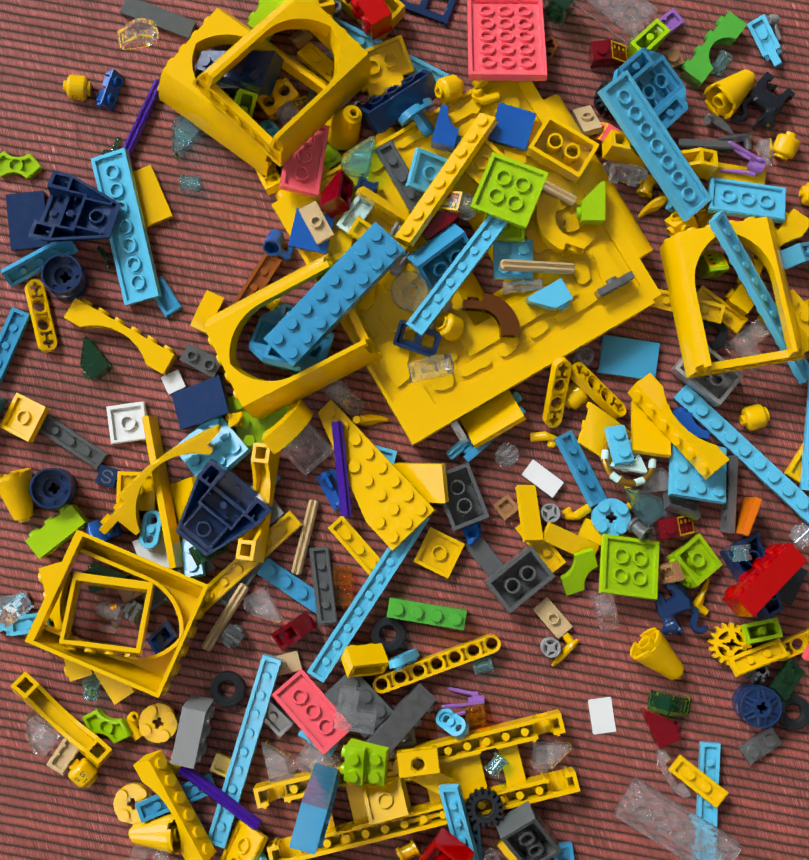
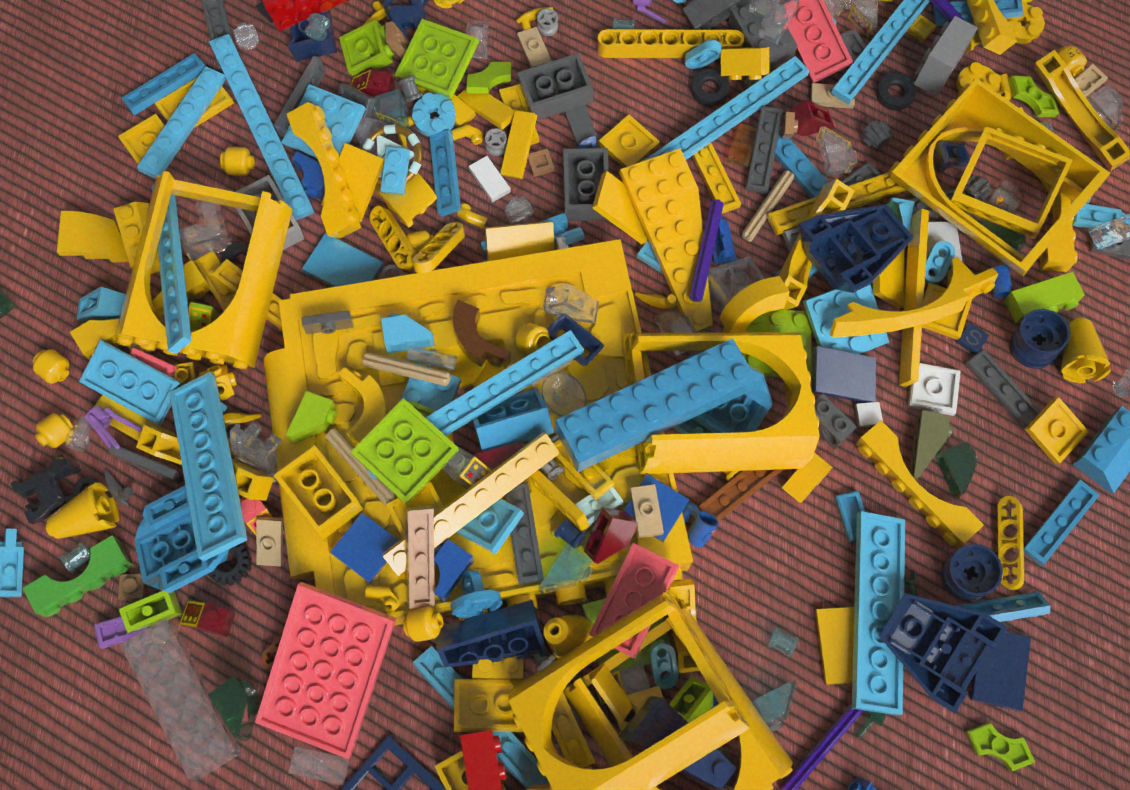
camera: 165 degrees left, 15 degrees down
tan axle [202,583,249,651] -> none
yellow piece [224,412,244,427] -> none
bright green arch [387,596,467,630] -> none
flat silver bar [718,133,753,150] -> none
orange tile [733,497,762,536] -> none
none -> plate [406,506,435,609]
none -> yellow slope [589,665,632,722]
none -> medium nougat plate [781,112,798,140]
none -> olive slope [909,410,953,480]

